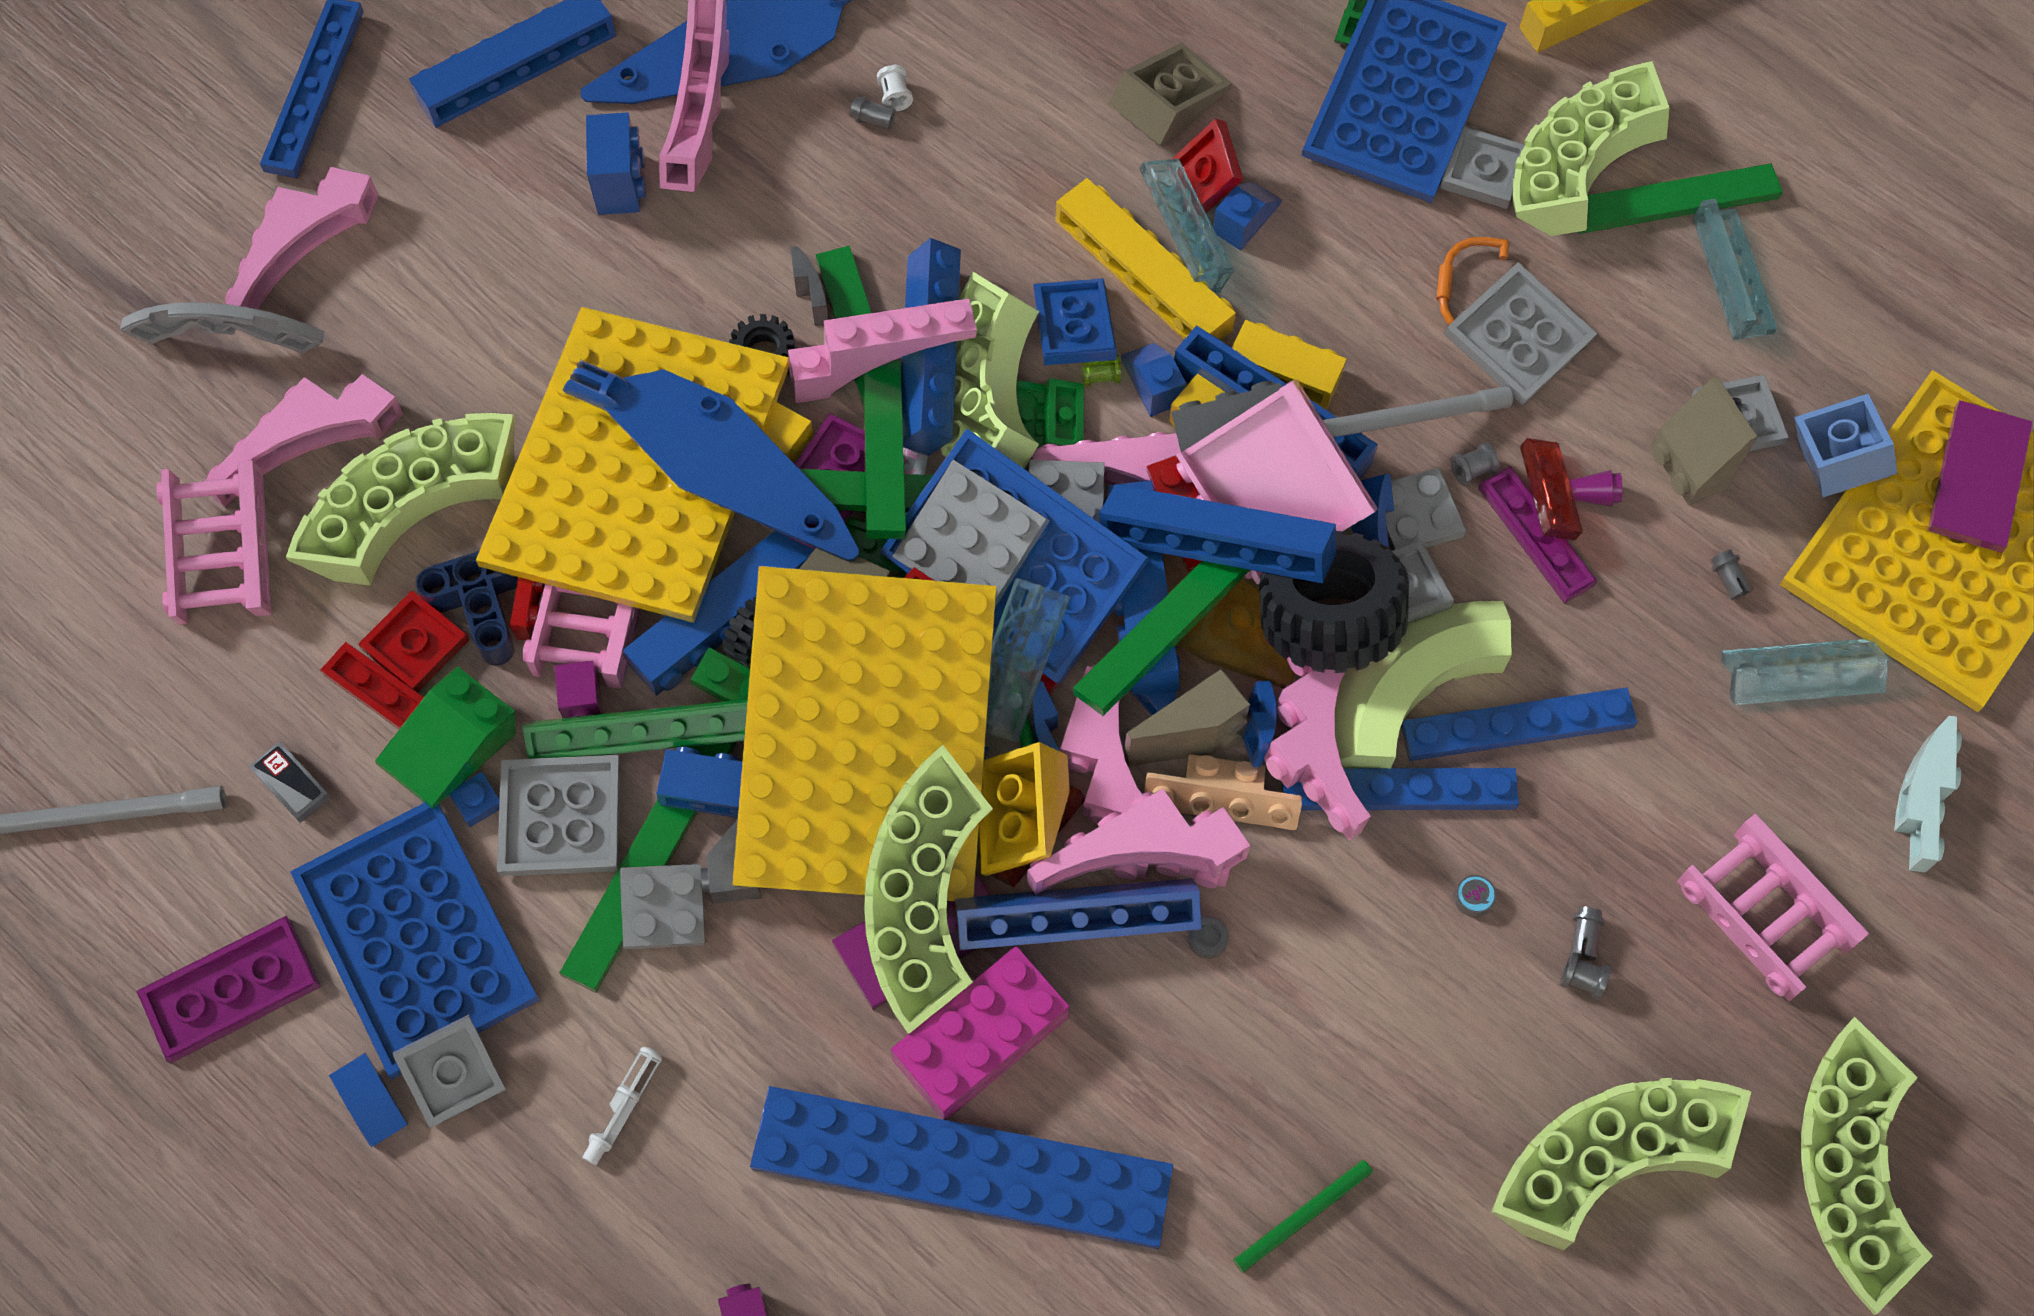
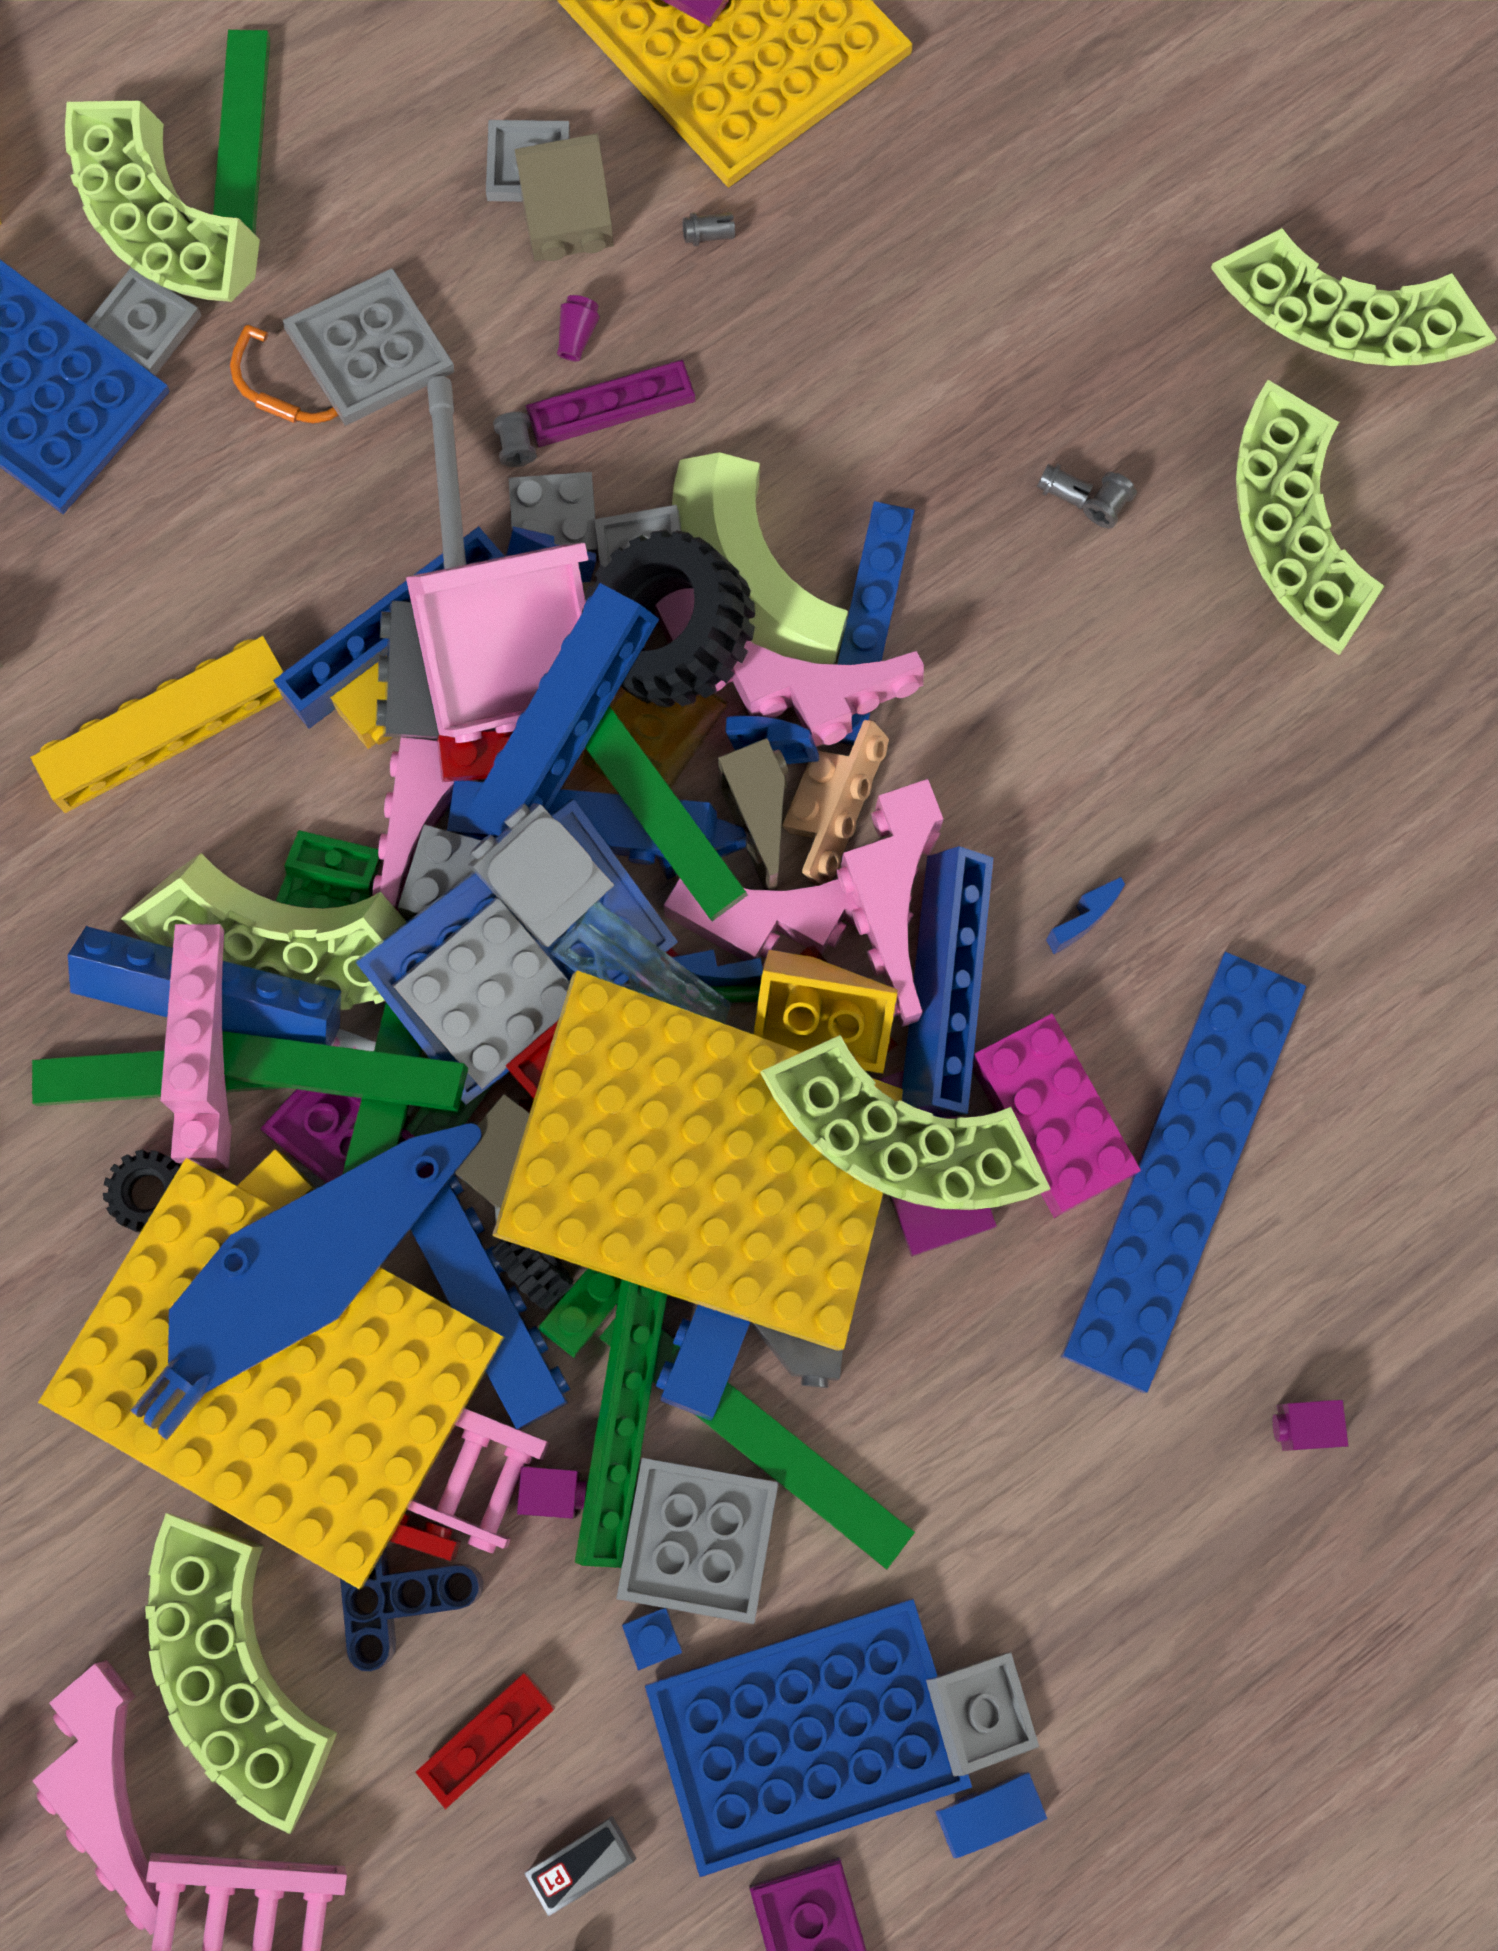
camera: 80 degrees left, 10 degrees up
red plate [358,590,469,693] -> none
green slope [375,666,516,809] -> none
white piece [582,1047,662,1166] -> none
light grey plate [620,864,705,950] -> none
flat silver slope [790,246,828,325] -> none
blue tile [1033,278,1117,366] -> none
clear neon green bush [1081,352,1121,388] -> none
blue slope [1121,343,1186,417] -> none
clear light blue fence [1139,159,1234,293] -> none
red plate [1172,118,1244,219] -> none
flat silver tile [1188,916,1229,959] -> none
blue slope [1212,182,1282,251] -> none
yellow brick [1232,320,1347,410] -> none
green bar [1233,1159,1373,1273] -> none
blue plate [1401,687,1637,761] -> none
flat silver tile [1454,875,1496,917] -> none
clear red plate [1520,438,1583,540] -> none
bright pink fence [1677,813,1869,1002] -> none
clear light blue fence [1693,199,1777,340] -> none
clear light blue fence [1721,639,1889,705] -> none
medium blue brick [1794,394,1897,497] -> none
light aqua slope [1894,716,1962,873] -> none
none -> light grey brick [468,803,614,947]
none -> blue slope [1046,877,1125,954]

